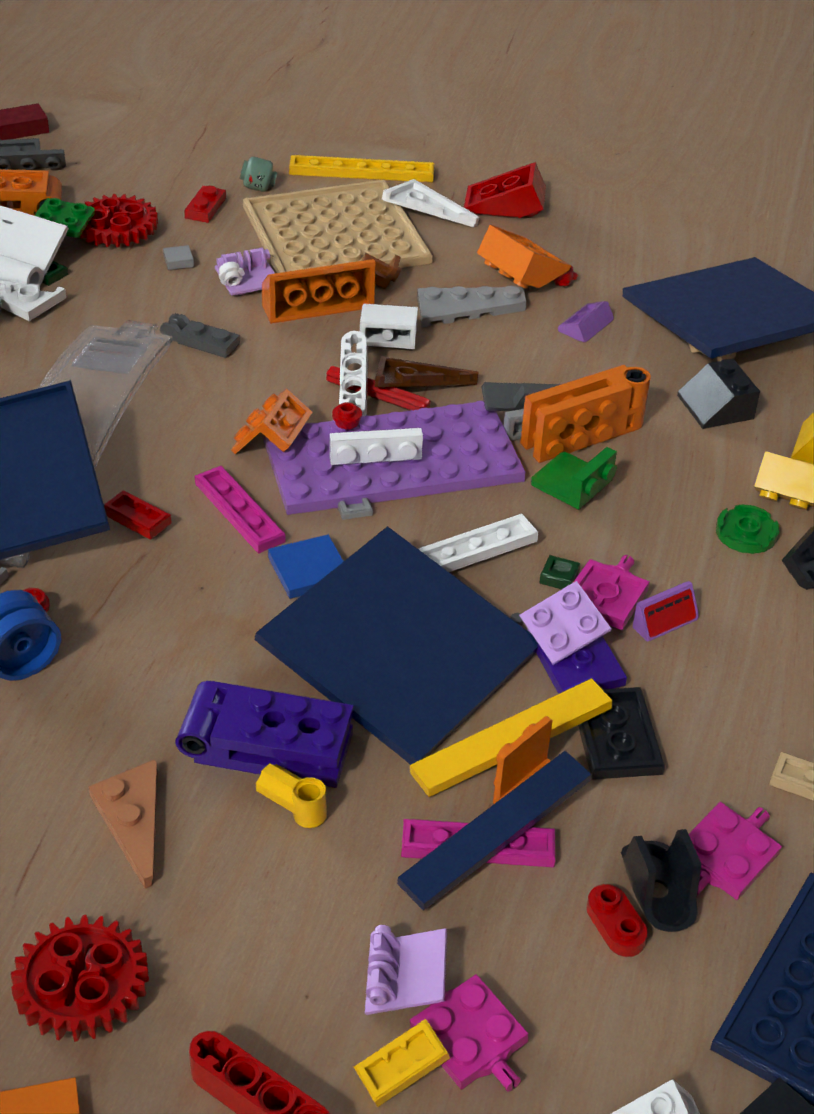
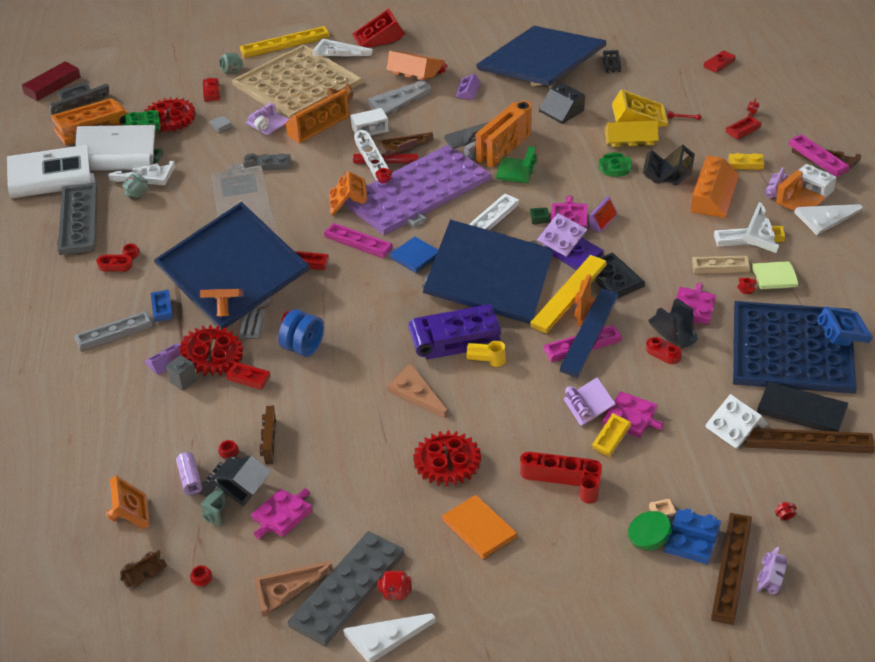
camera: 20 degrees left, 0 degrees up
white plate [329,428,423,465] -> none

